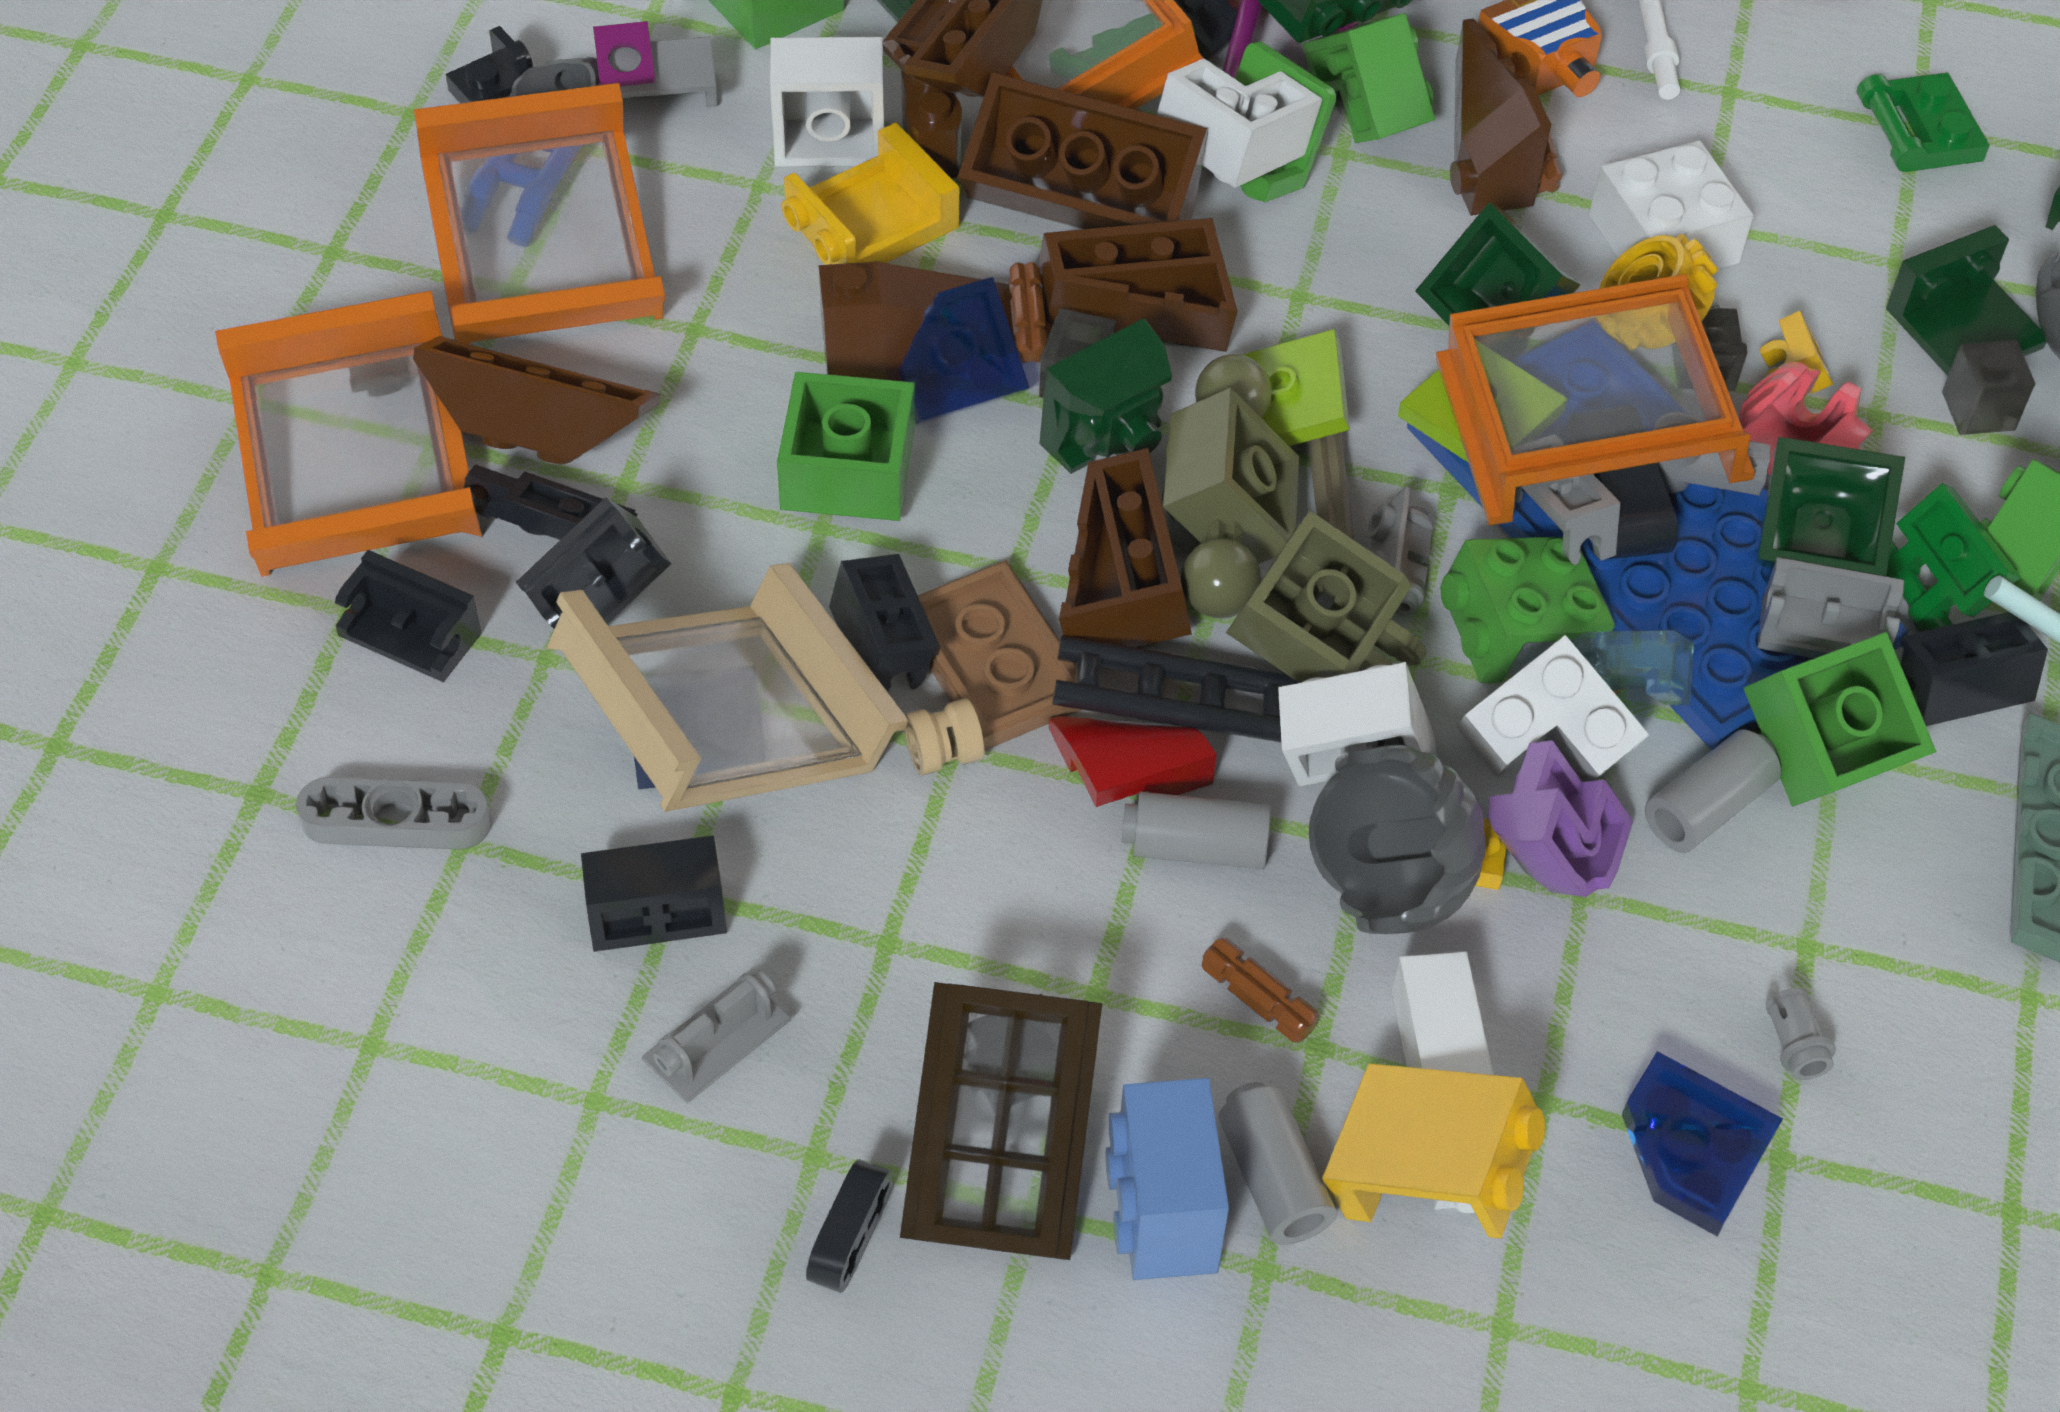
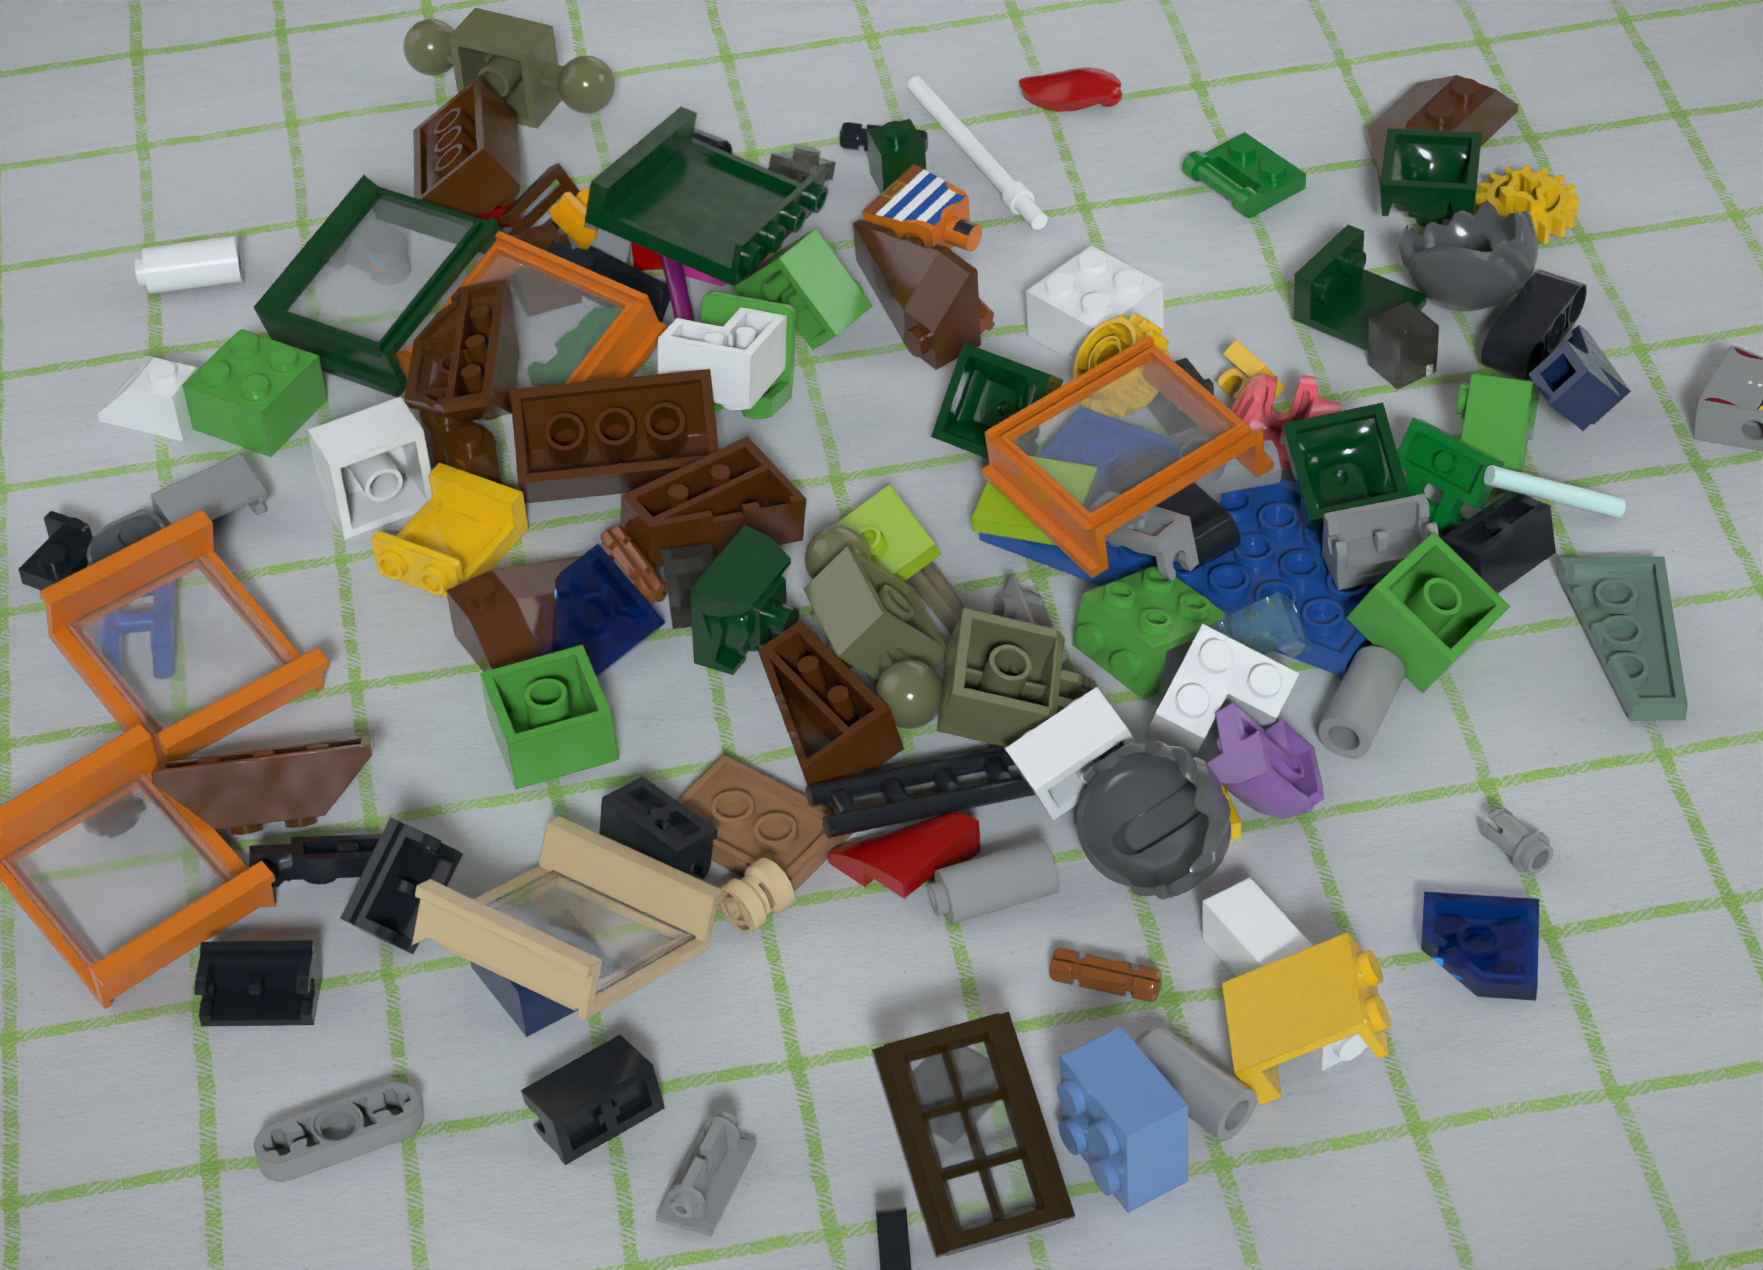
camera: 20 degrees left, 10 degrees down
magenta bracket [593,21,655,87] -> none

